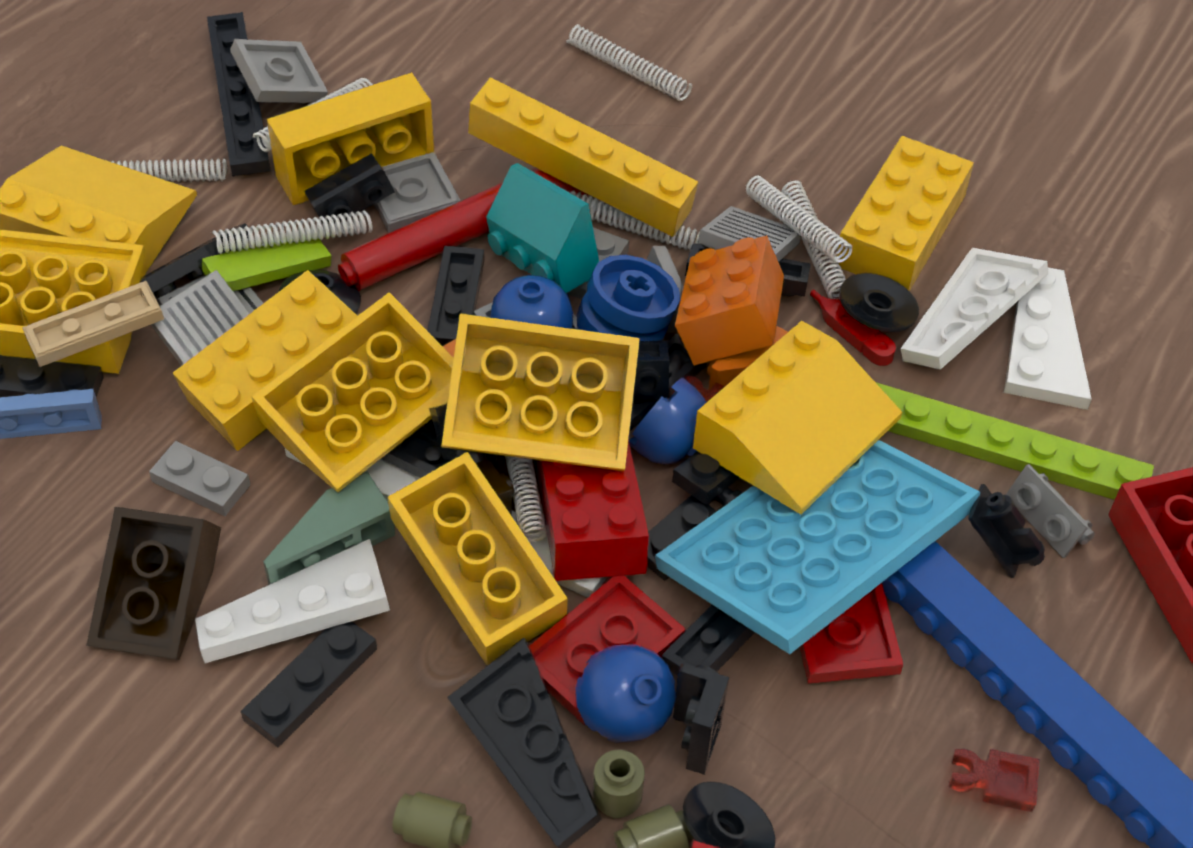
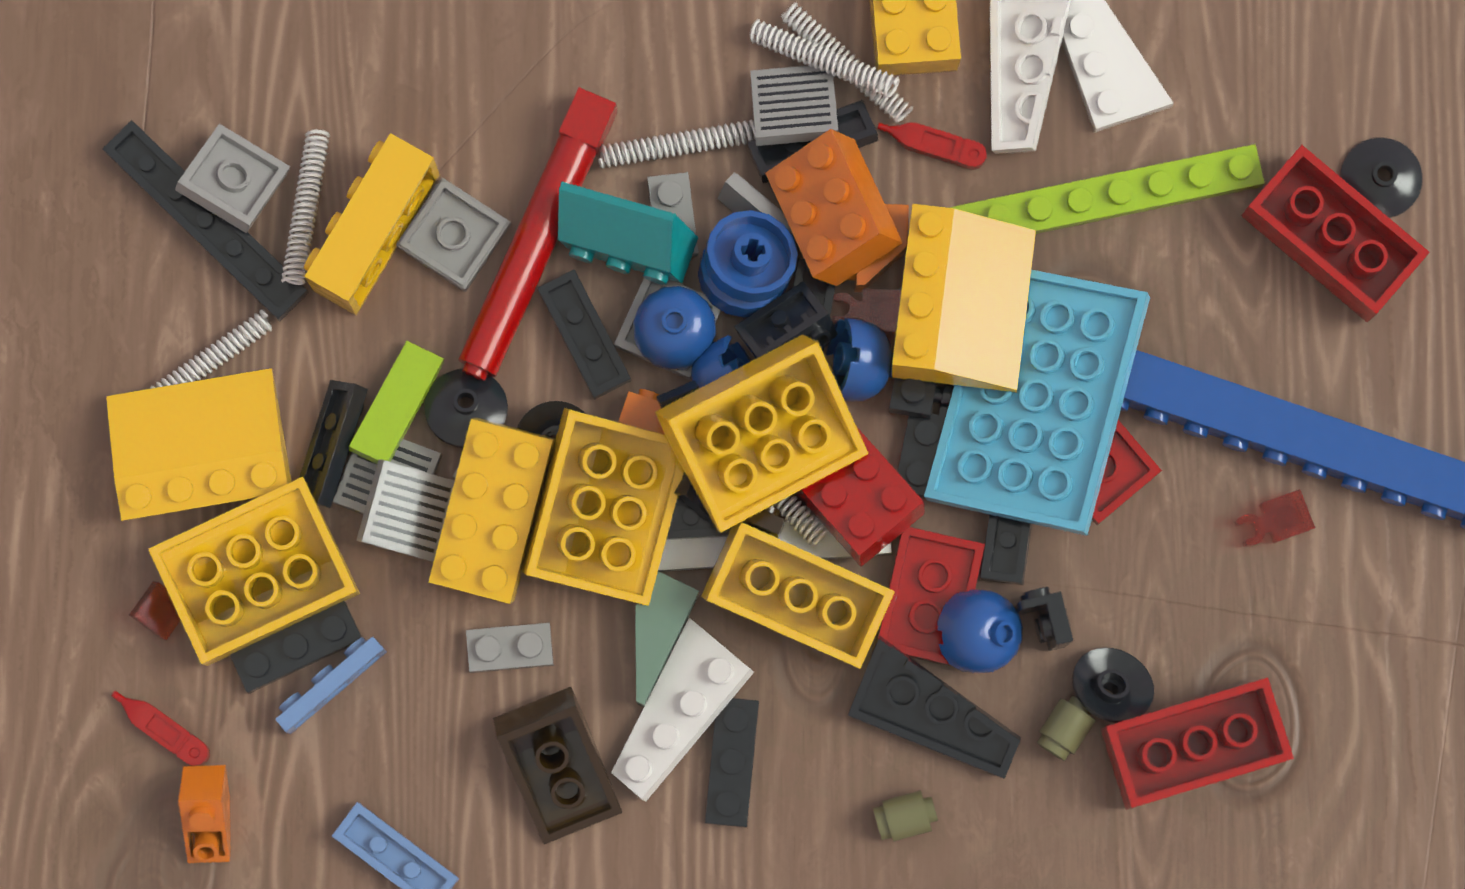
camera: 35 degrees left, 30 degrees up
tan tile [22,281,164,367] -> none
white piece [212,210,373,254] -> none
black bracket [304,153,395,226] -> none
yellow brick [468,77,698,237] -> none
olive brick [593,750,645,818] -> none
black dish [839,273,919,332] -> none
black hinge [968,484,1045,578] -> none
light grey hinge [1006,464,1095,558] -> none

